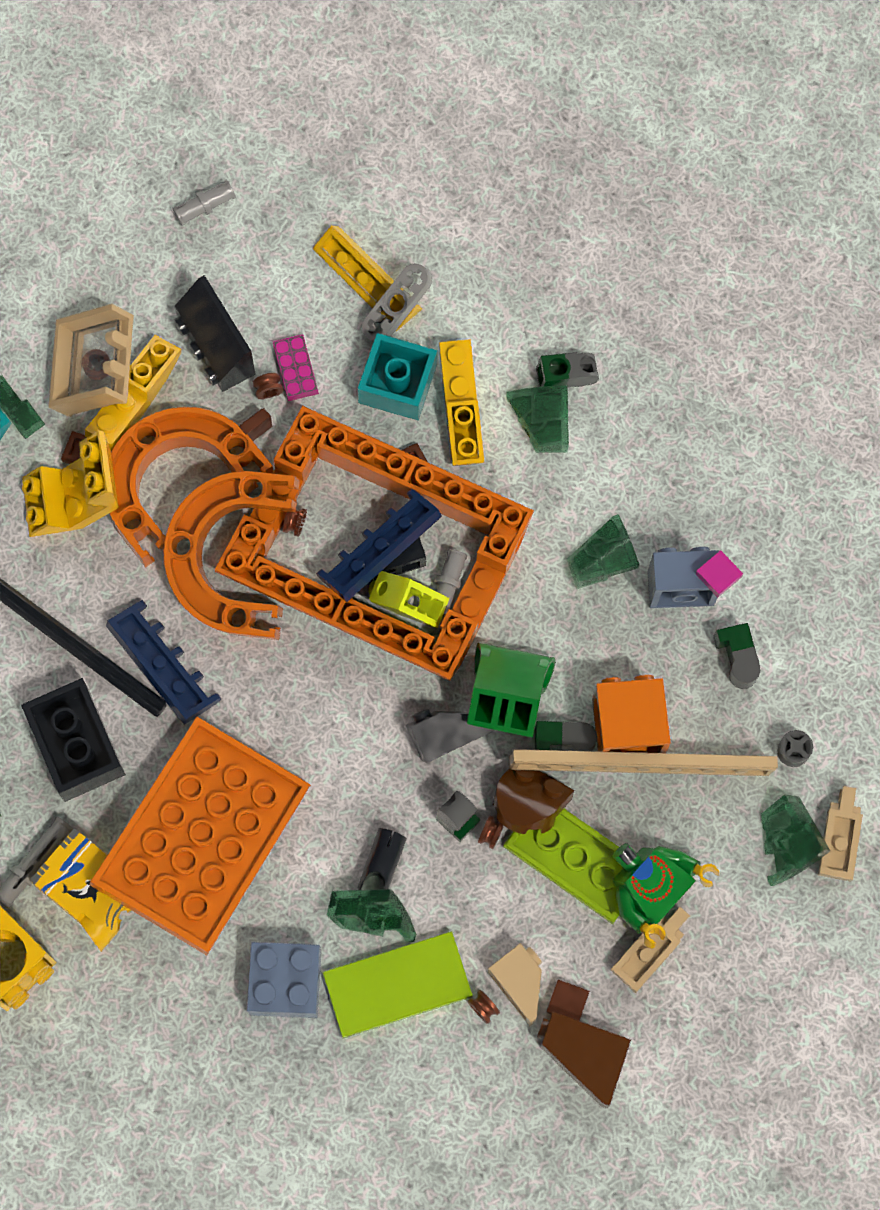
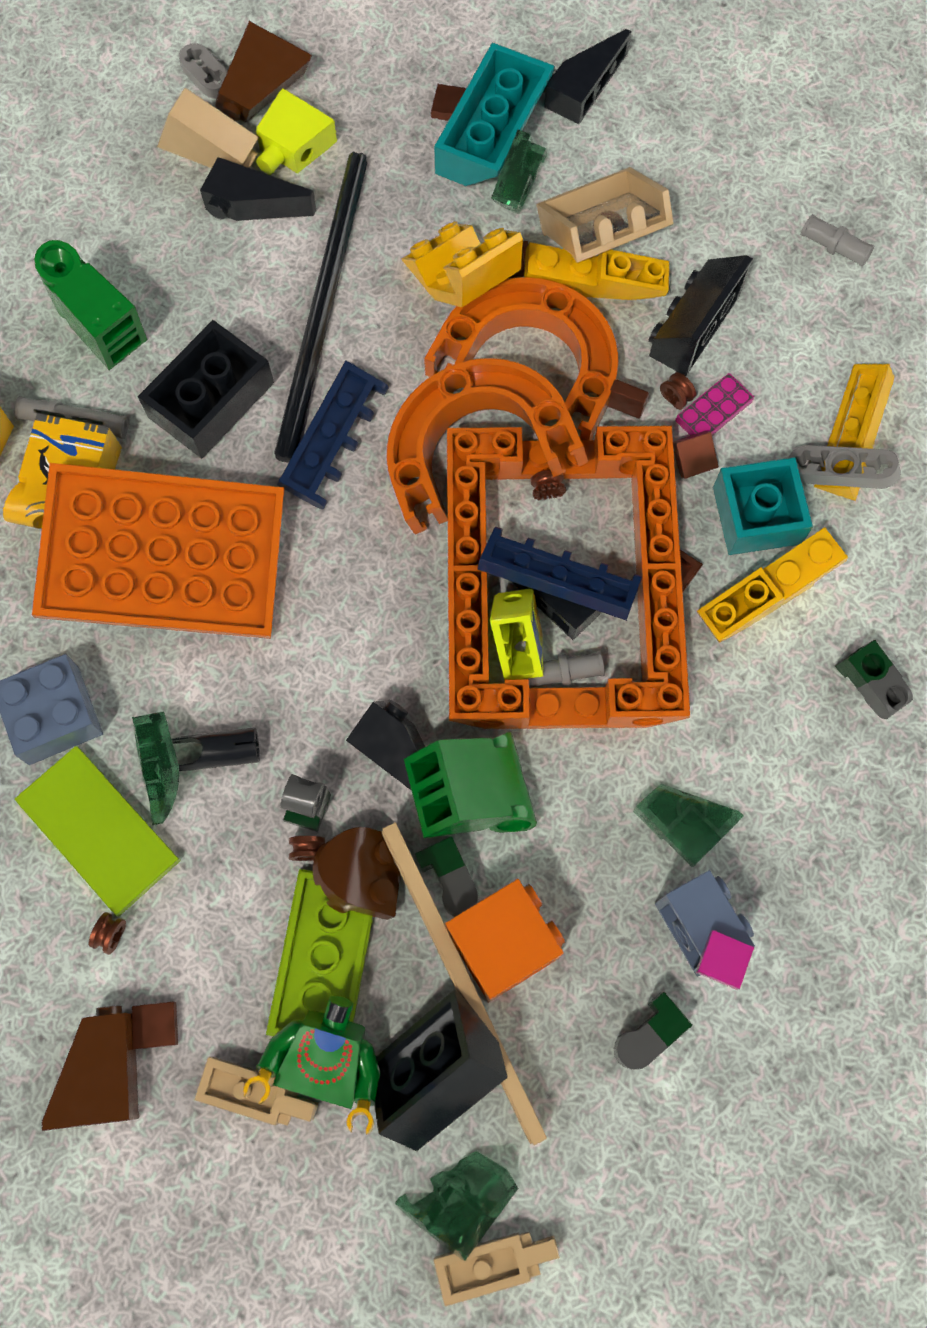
camera: 65 degrees right, 0 degrees up
tan slope [487,943,542,1026] -> none
clear green slope [506,386,569,453] -> none
dark grey wheel [777,730,813,767] -> none
none -> black slope [374,989,508,1151]
none -> copper tile [673,431,719,479]

